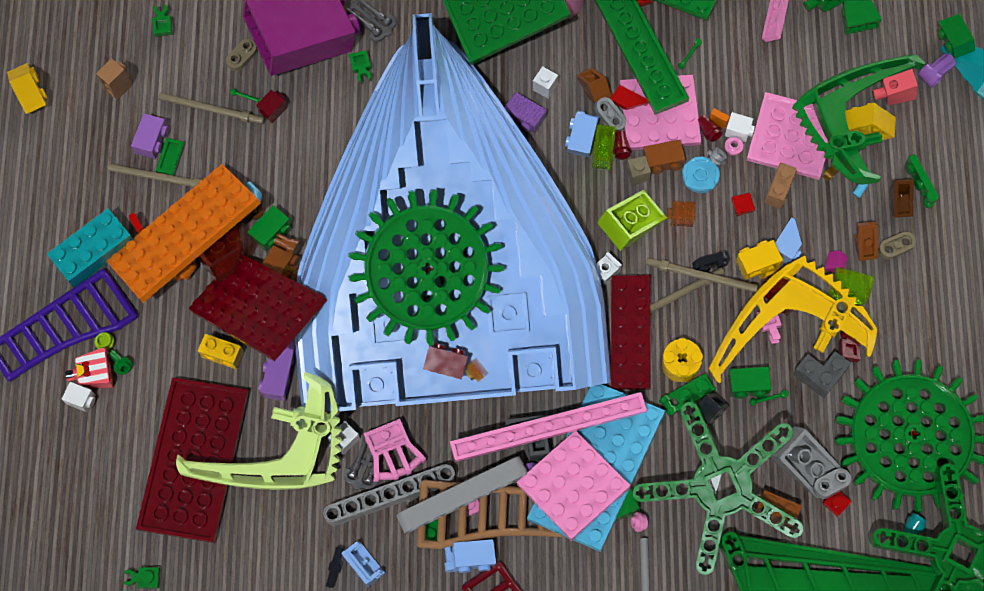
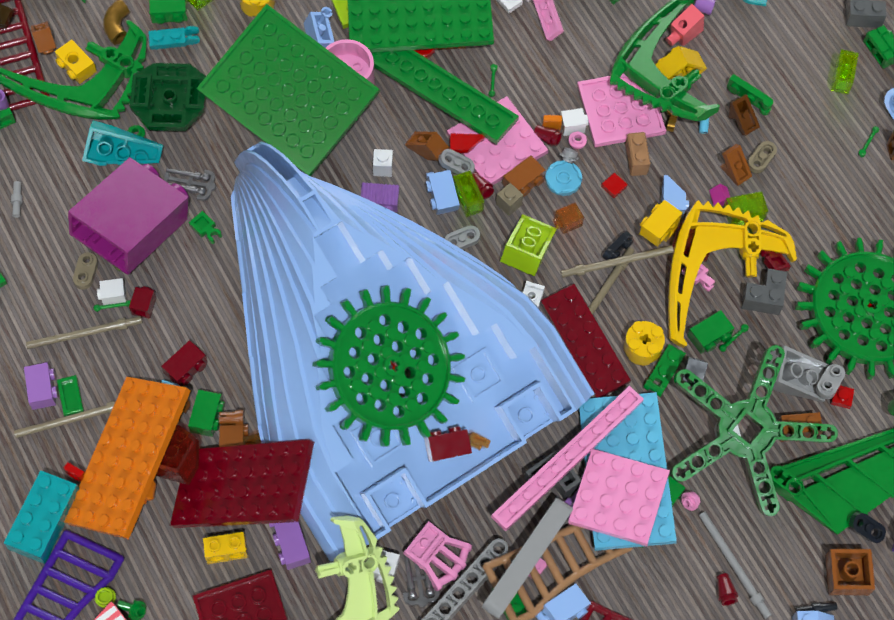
camera: 35 degrees left, 5 degrees down
none -> white brick [97,278,127,305]
none -> dark red brick [161,340,208,387]
none -> light grey plate [445,225,480,250]

